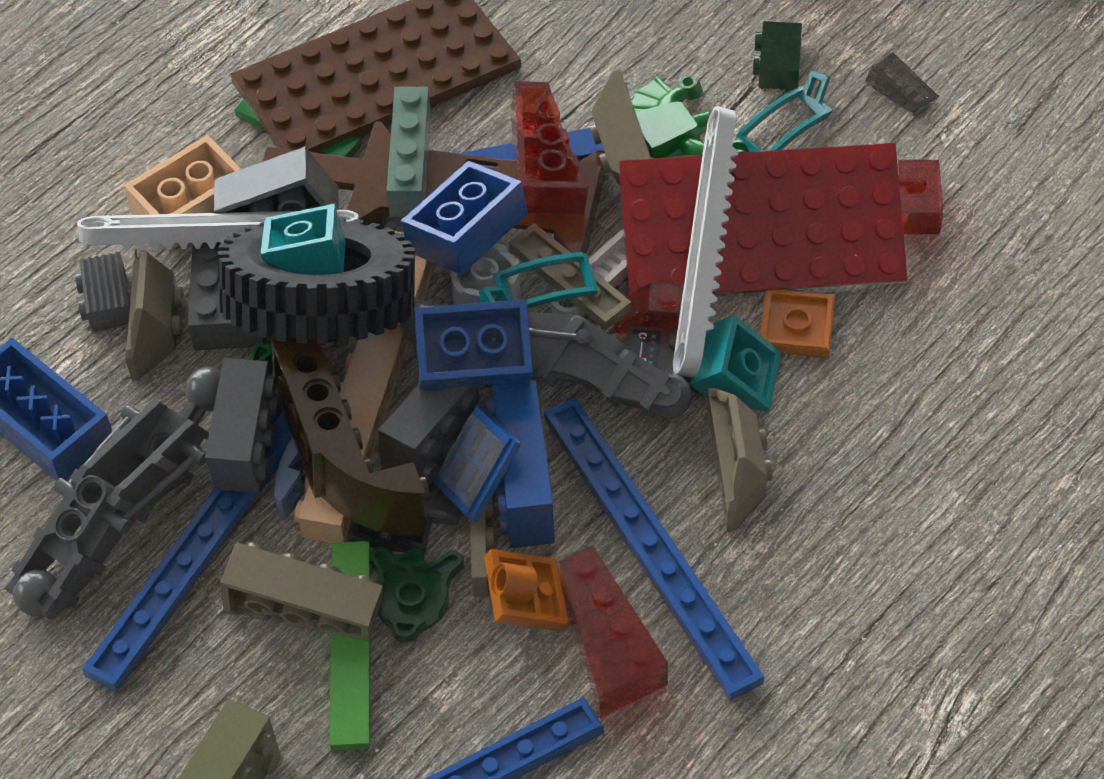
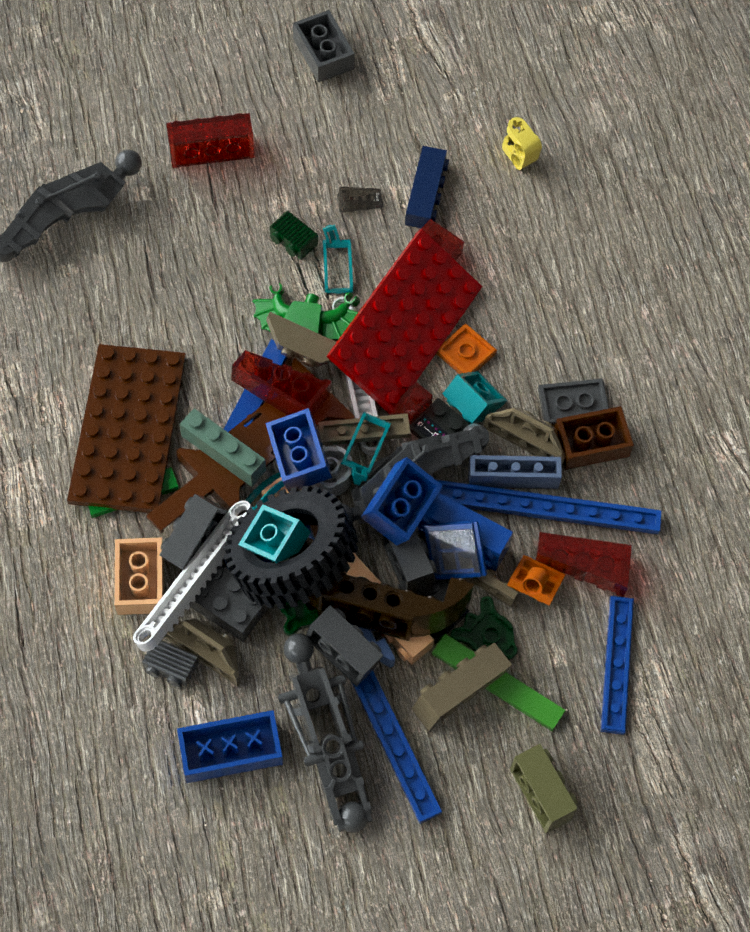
camera: 60 degrees left, 10 degrees up
white gear [673,106,738,378] -> none
none -> dark blue brick [405,146,450,230]
none -> sand blue brick [468,455,562,489]
none -> dark grey tile [538,378,609,427]
none -> reddish brown brick [554,406,634,470]

